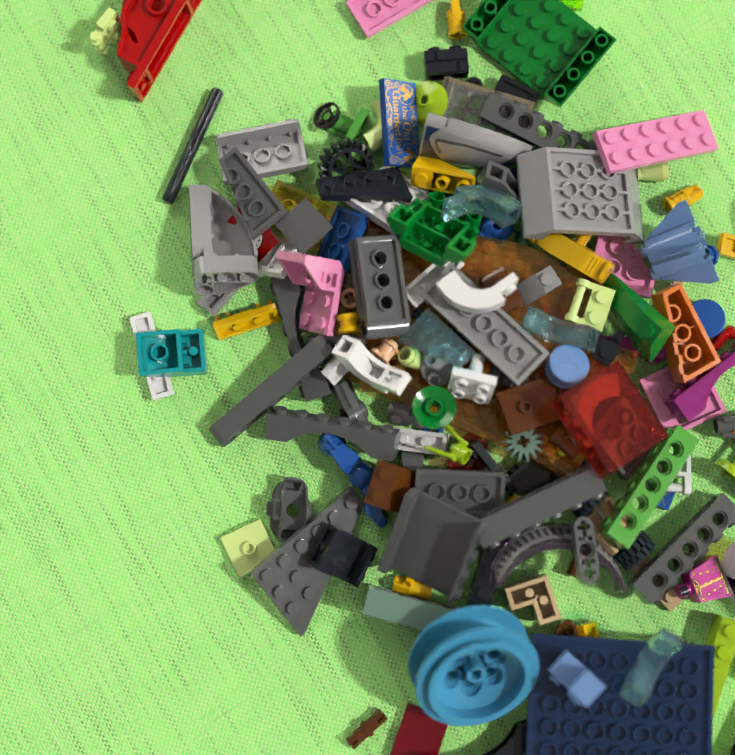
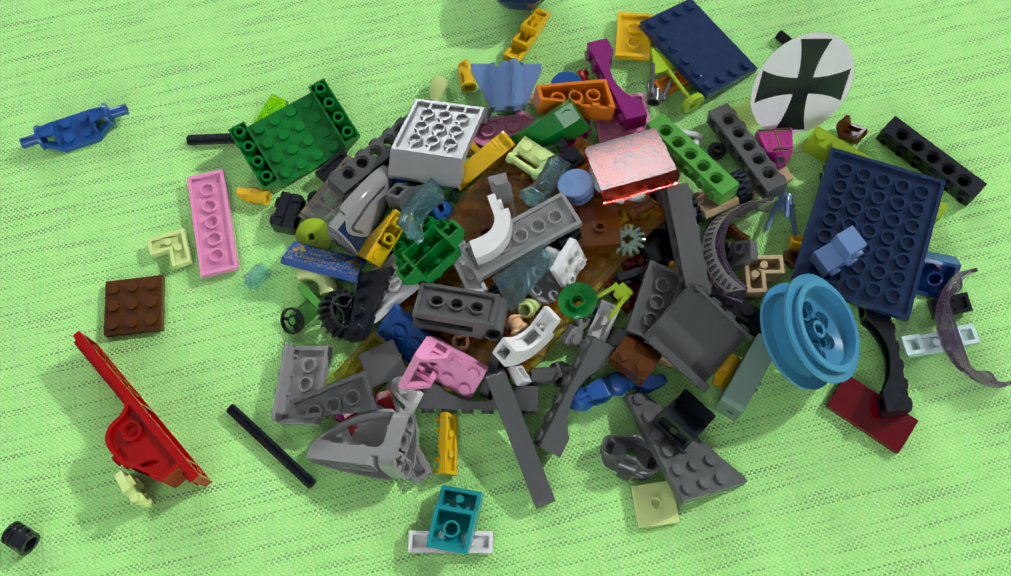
camera: 70 degrees left, 15 degrees down
yellow wheel [337,313,360,334] -> none
reddish brown pin [346,708,388,750] -> none
dark grey beam [570,517,599,583] -> none
bright pink plate [593,110,719,174] -> none
clear light blue arch [619,628,684,708] -> none
none -> clear light blue brick [243,262,272,290]
none -> clear red wheel [621,253,645,272]
none -> black plate [707,142,726,160]
none -> dark grey wing [715,240,758,275]
none -> medium blue plant [765,193,797,236]

